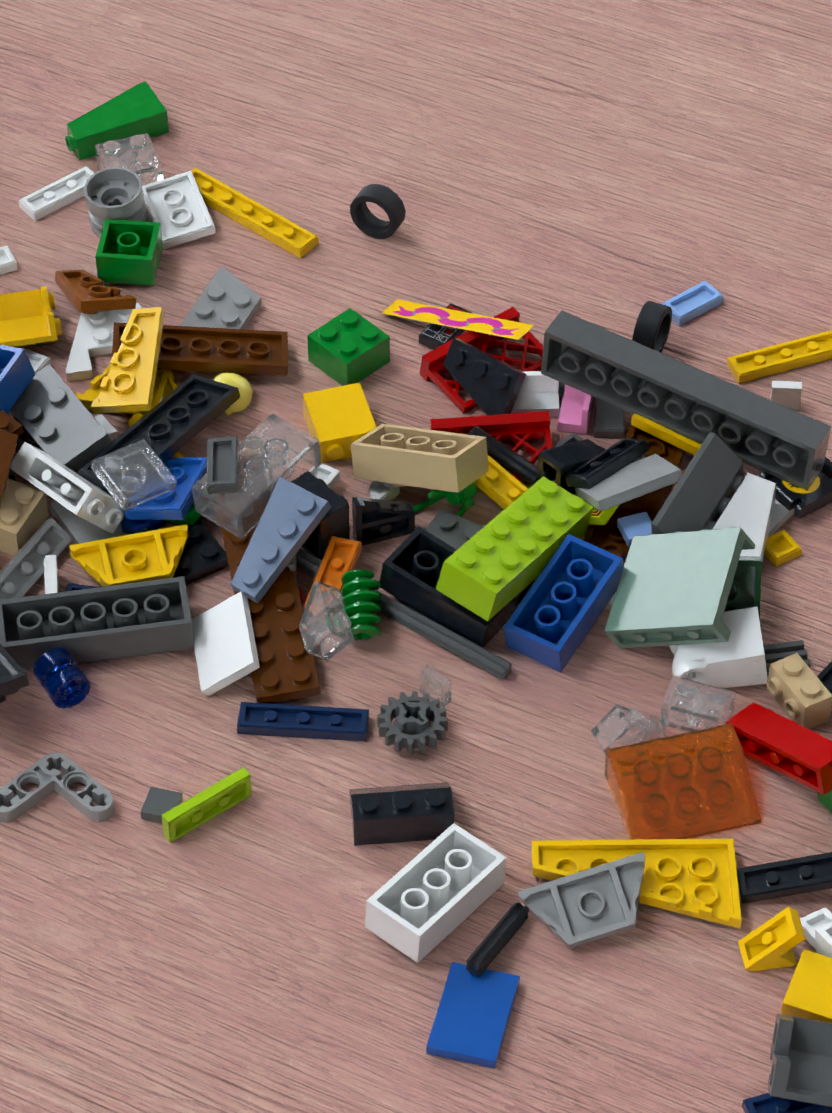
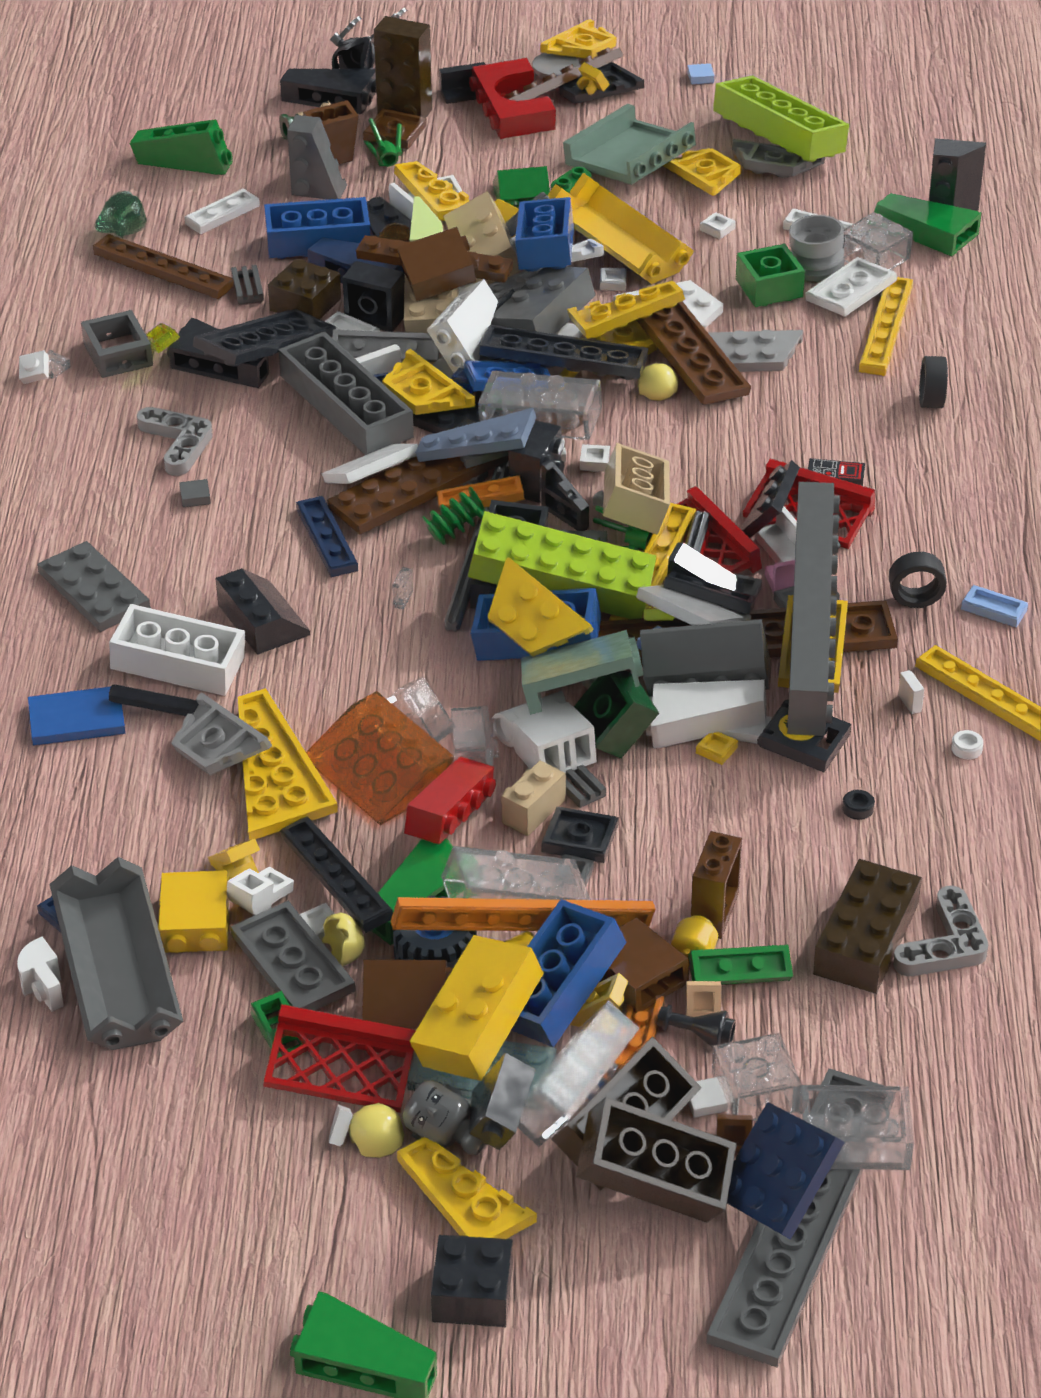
camera: 65 degrees right, 5 degrees down
clear blue wheel [33,648,91,709] -> none
dark orange wing [55,269,136,315] -> none
clear plate [91,439,177,511] -> none
lime tile [161,767,252,843] -> none
dark grey tile [206,436,240,494] -> none
clear slope [299,581,354,660] -> none
yellow brick [302,383,376,463] -> none
green brick [307,308,390,386] -> none
dark grey gear [377,691,448,755] -> none
yellow sticker [381,299,534,340] -> none
none -> dark grey plate [37,541,151,632]
none -> yellow wing [488,557,594,657]
none -> black slope [929,138,986,211]

